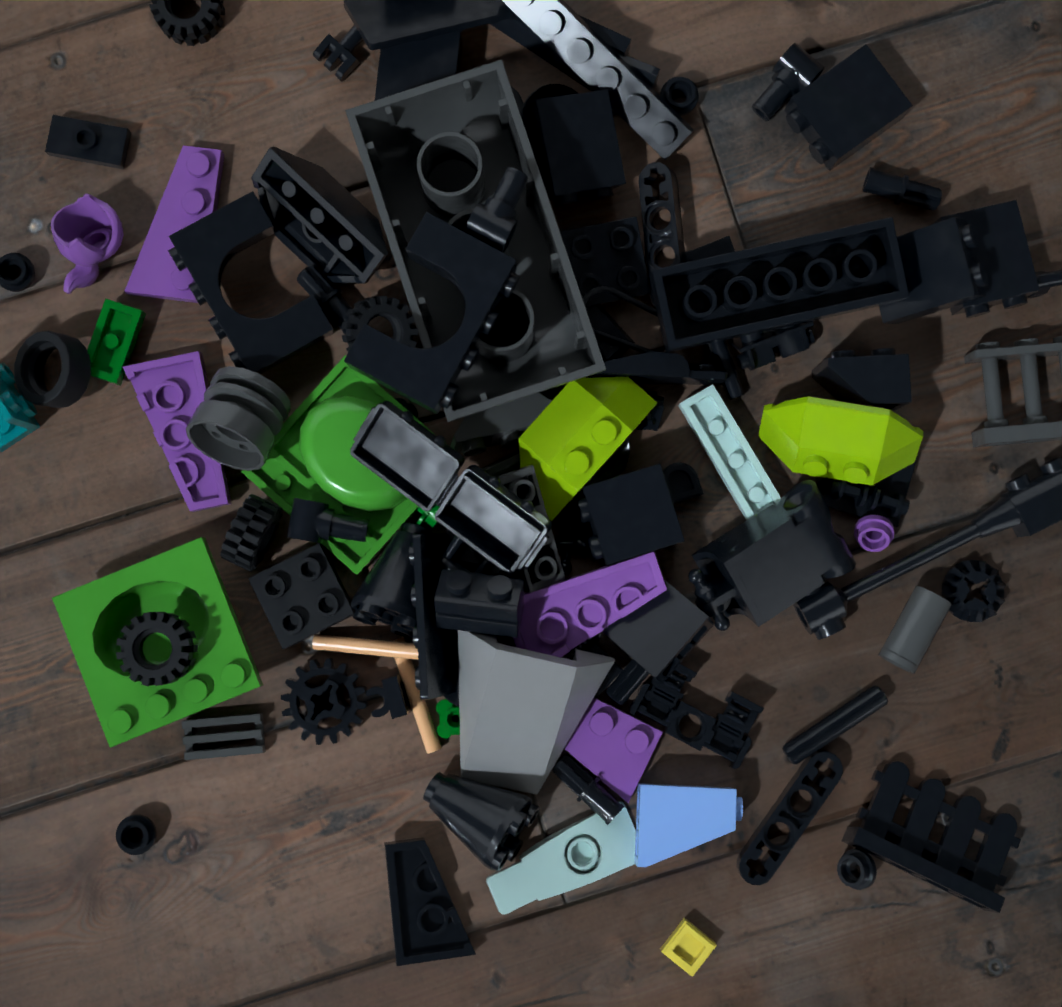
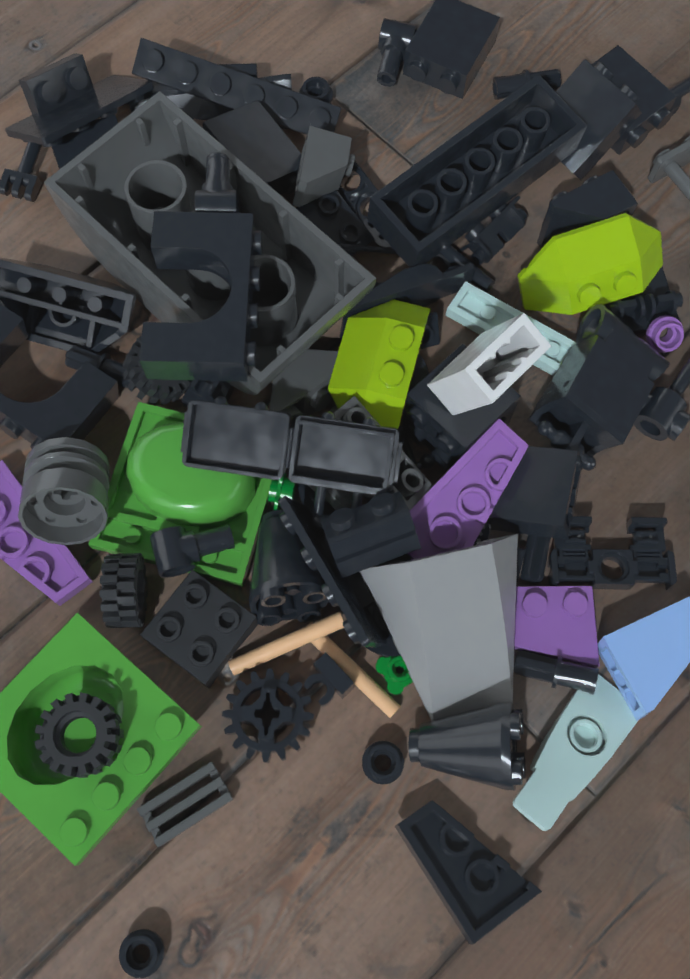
camera: 30 degrees left, 15 degrees down
none -> dark grey slope [292,126,355,207]
none -> black plate [362,741,404,785]
none -> white brick [427,313,551,415]

